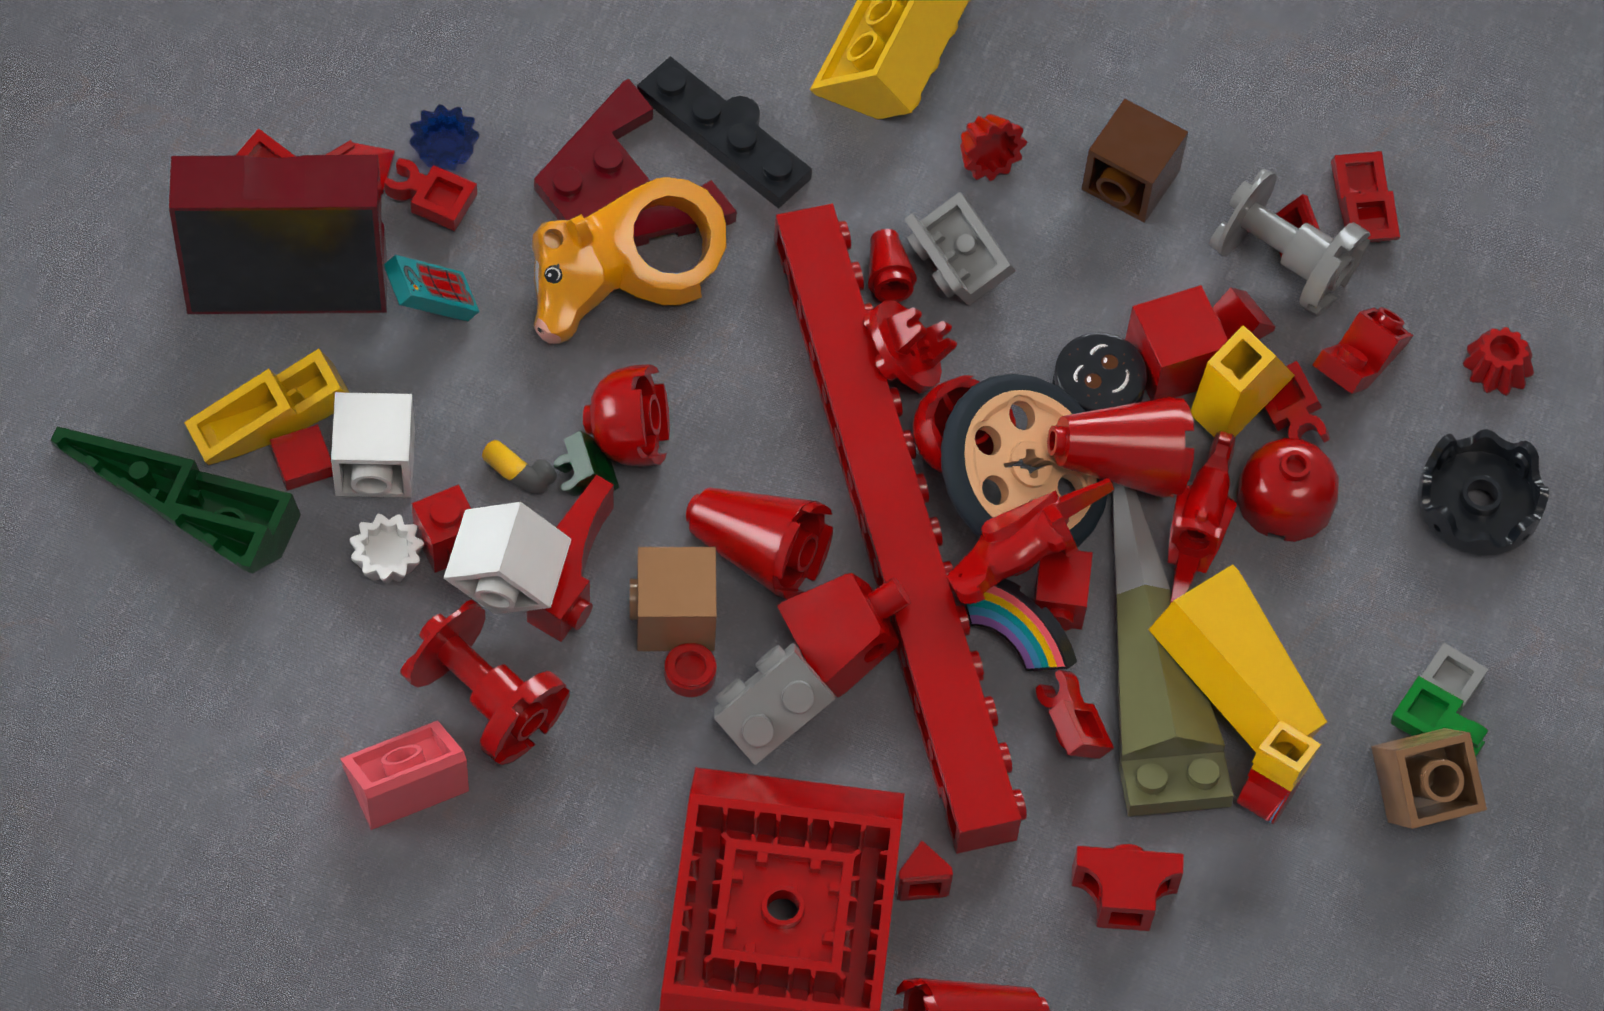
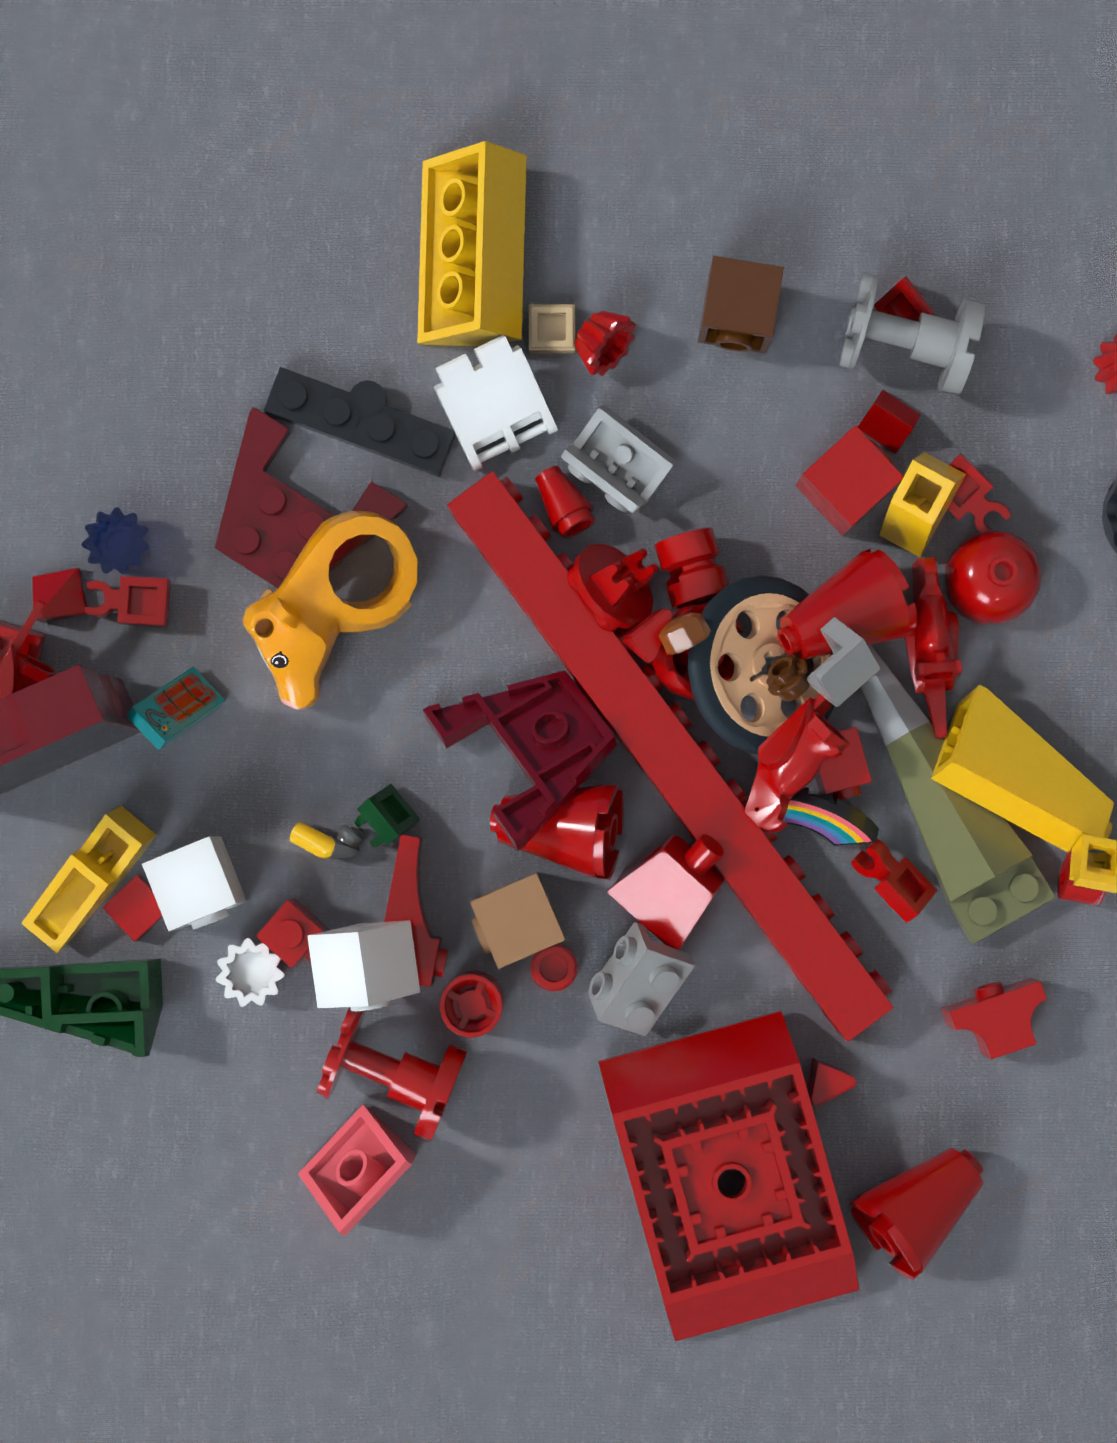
camera: 15 degrees left, 25 degrees up
red cylinder [583,364,670,467] -> none
black head [1052,332,1147,412] -> none
red slope [1312,307,1414,394] -> none
red slope [1331,151,1400,242] -> none
none -> dark red wing [423,670,617,851]
none -> white plate [434,335,558,472]
none -> red wheel [439,970,504,1038]
none -> tan tile [529,304,575,354]
none -> red slope [622,608,673,663]
none -> red wheel [654,527,729,609]
none -> dark orange tile [658,613,711,655]
none -> reddish brown plate [766,657,810,701]
none -> light grey panel [807,617,880,707]

